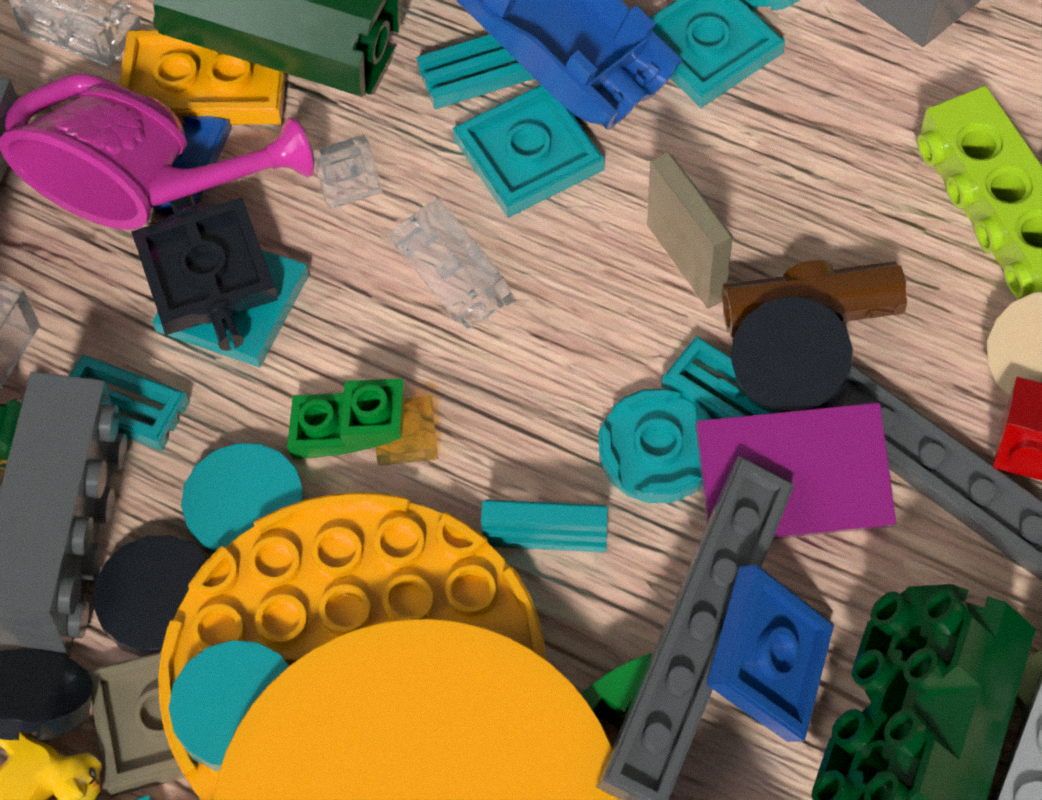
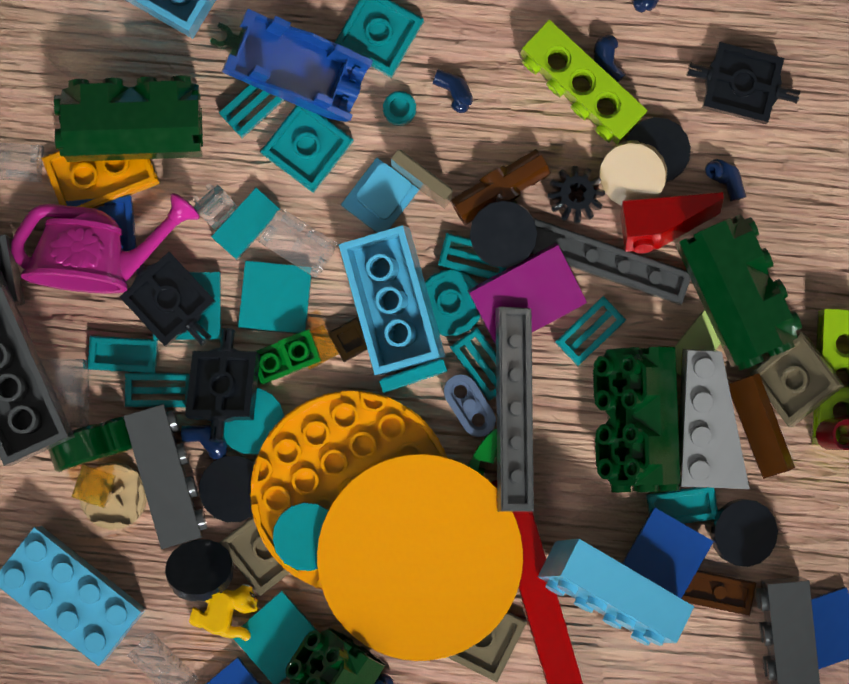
camera: 30 degrees left, 25 degrees up
blue tile [706,565,834,742] -> none
none -> teal tile [88,336,158,373]
none -> dark blue arm [181,425,227,460]
none -> black plate [185,328,260,443]
none -> teal tile [211,188,281,260]
none -> teal tile [238,261,312,334]
none -> dark brown tile [328,317,367,362]
none -> medium azure brick [339,225,446,375]
none -> medium azure piece [341,158,419,233]
none -> teal tile [383,91,416,126]
none -> dark blue arm [432,69,473,113]
none -> sand blue plate [444,374,496,437]
none -> teal tile [450,328,496,401]
none -> black gear [547,166,605,224]
none -> teal tile [554,296,626,366]

